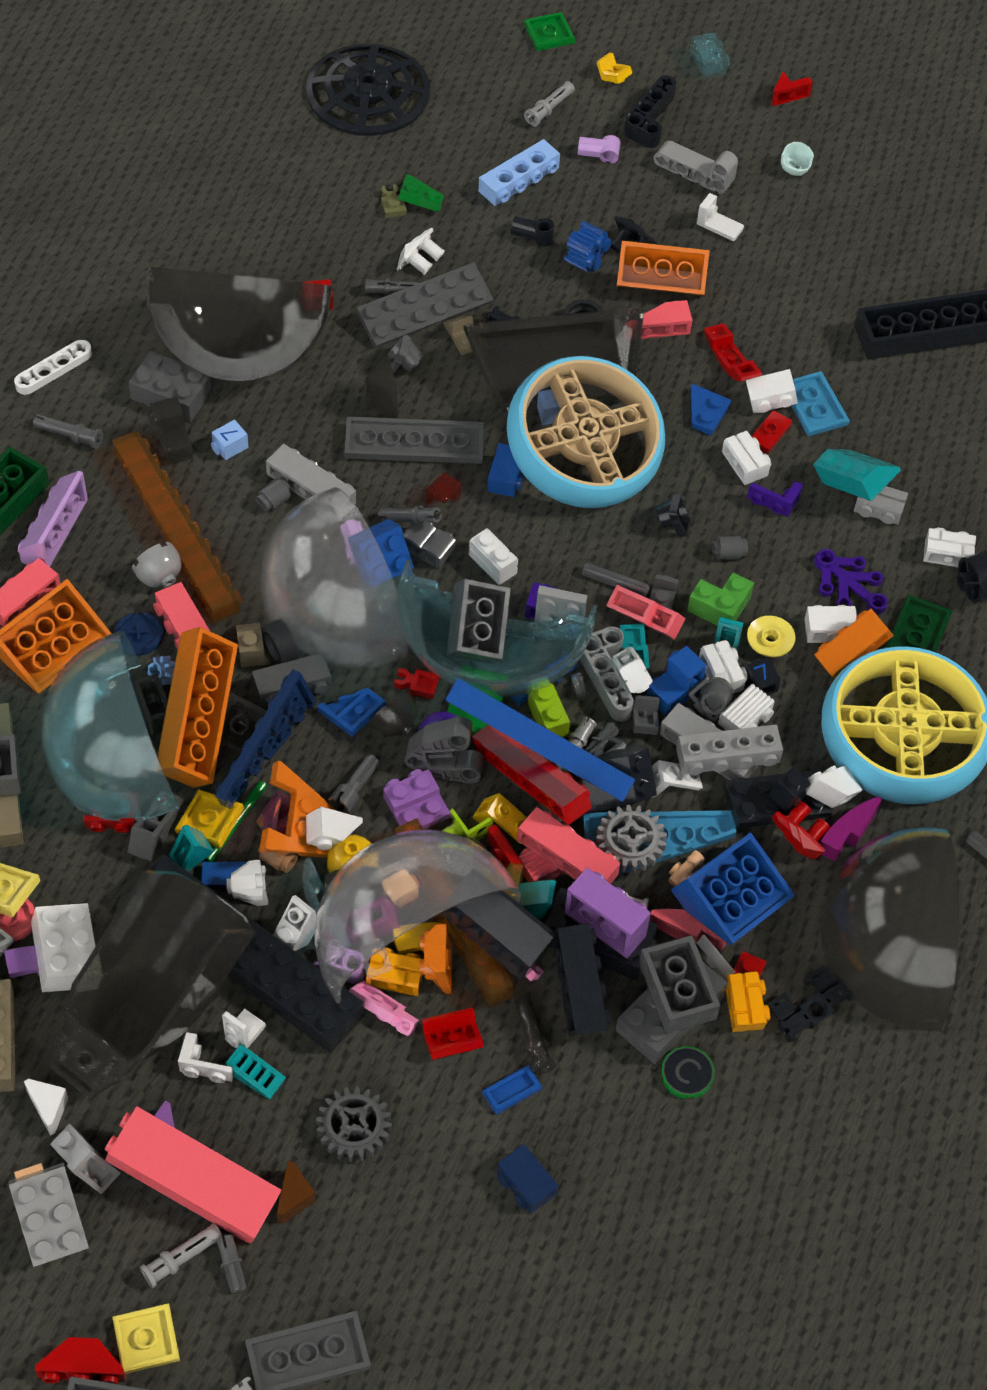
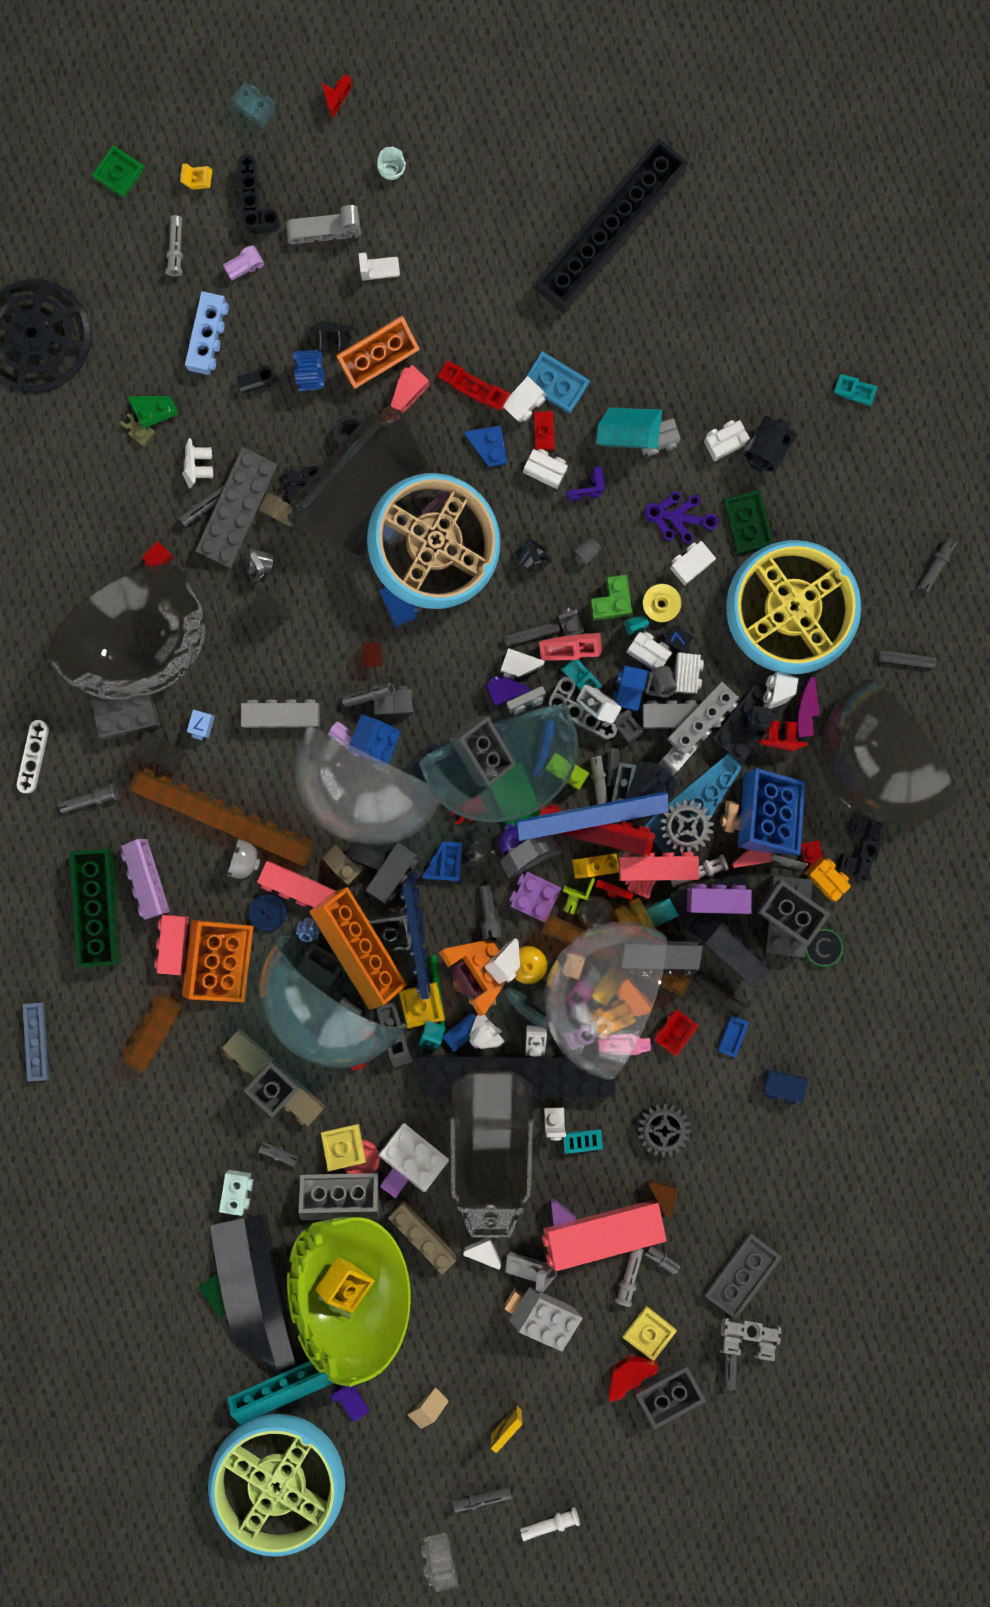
camera: 30 degrees left, 30 degrees up
white bracket [178,1032,233,1083] -> none
dark grey brick [256,478,291,512] -> none
dark grey plate [344,417,484,464] -> none
white brick [469,529,518,585] -> none
orange brick [814,609,894,679] -> none
none -> white slope [501,648,545,680]

